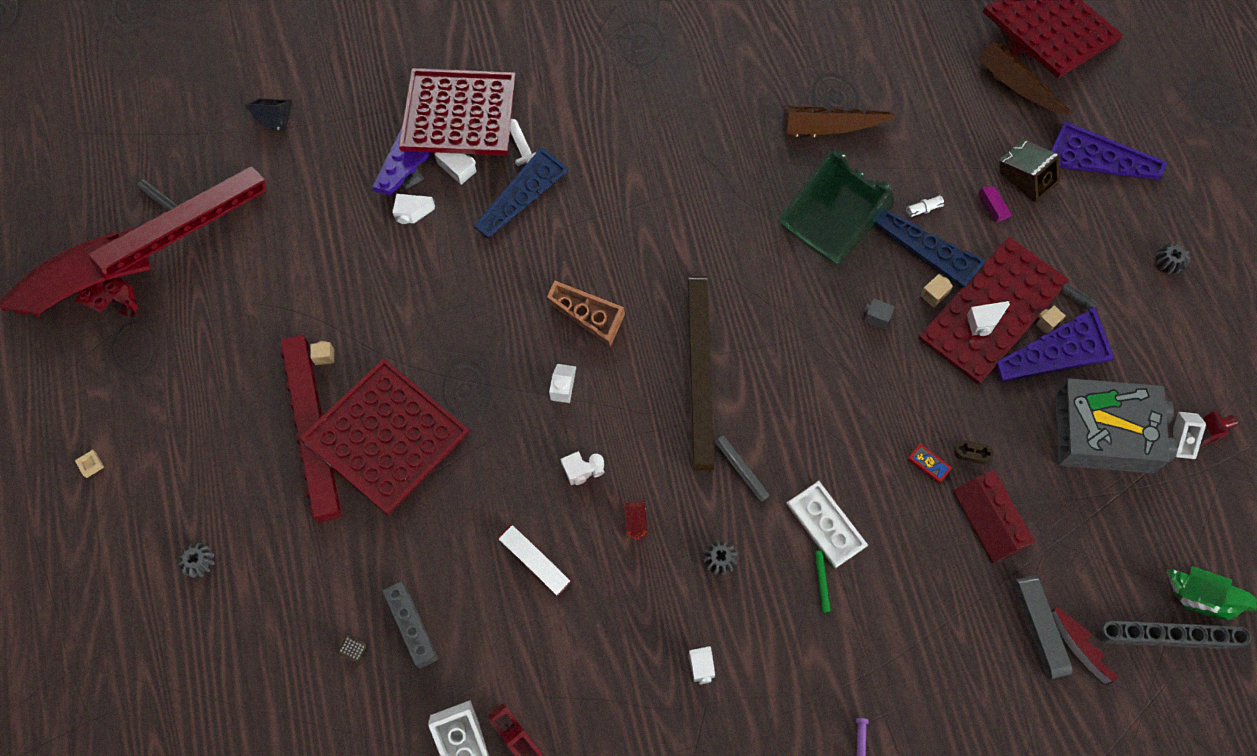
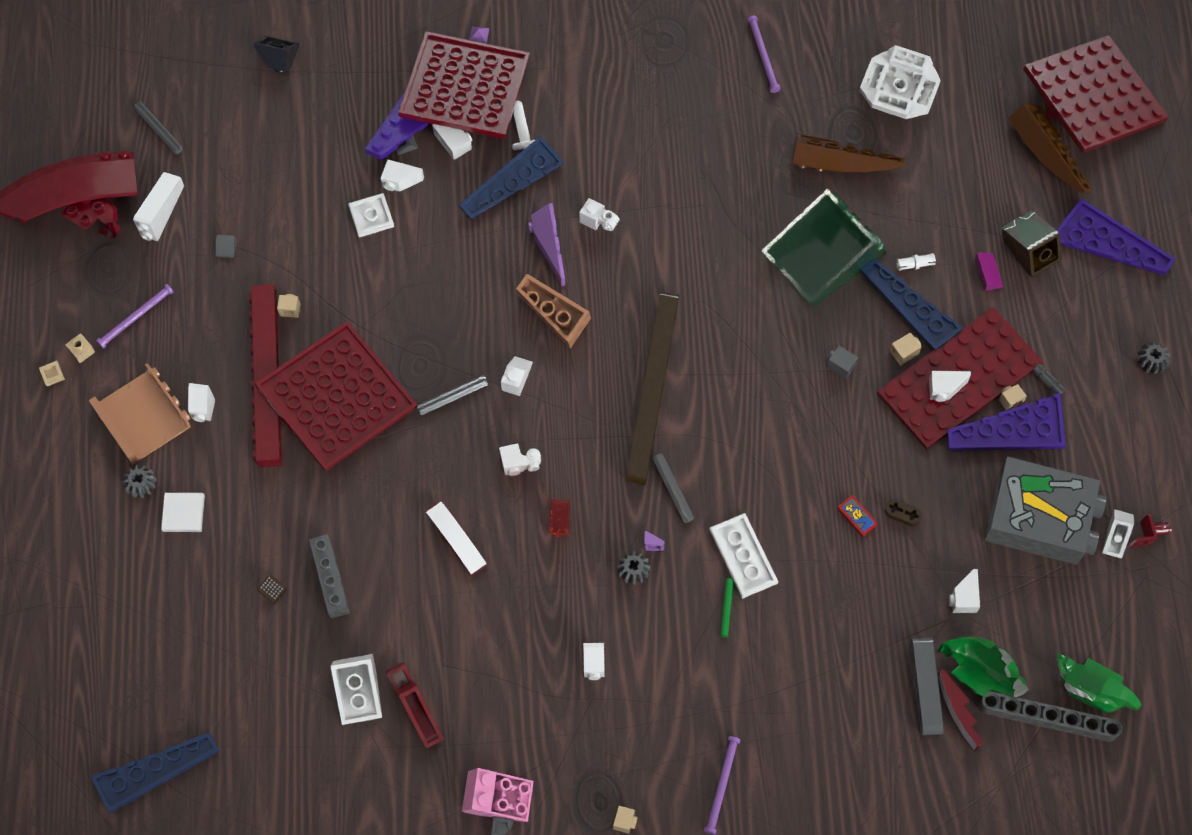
camera: 10 degrees right, 0 degrees up
dark red brick [89,166,267,280] -> none
dark red slope [953,470,1035,563] -> none
none -> tan plate [65,333,95,363]
none -> nougat panel [89,363,191,465]
none -> medium lavender bar [96,284,174,349]
none -> white slope [133,172,184,241]
none -> white tile [161,493,205,532]
none -> white slope [188,383,215,422]
none -> dark grey slope [216,235,237,258]
none -> white tile [348,193,394,237]
none -> axle [416,375,488,415]
none -> medium lavender slope [469,26,489,44]
none -> medium lavender wedge [528,203,565,286]
none -> white brick [580,198,620,231]
none -> medium lavender slope [644,531,664,551]
none -> medium lavender bar [747,15,781,93]
none -> white piece [859,45,940,119]
none -> green animal [937,636,1029,698]
none -> white slope [949,569,980,613]

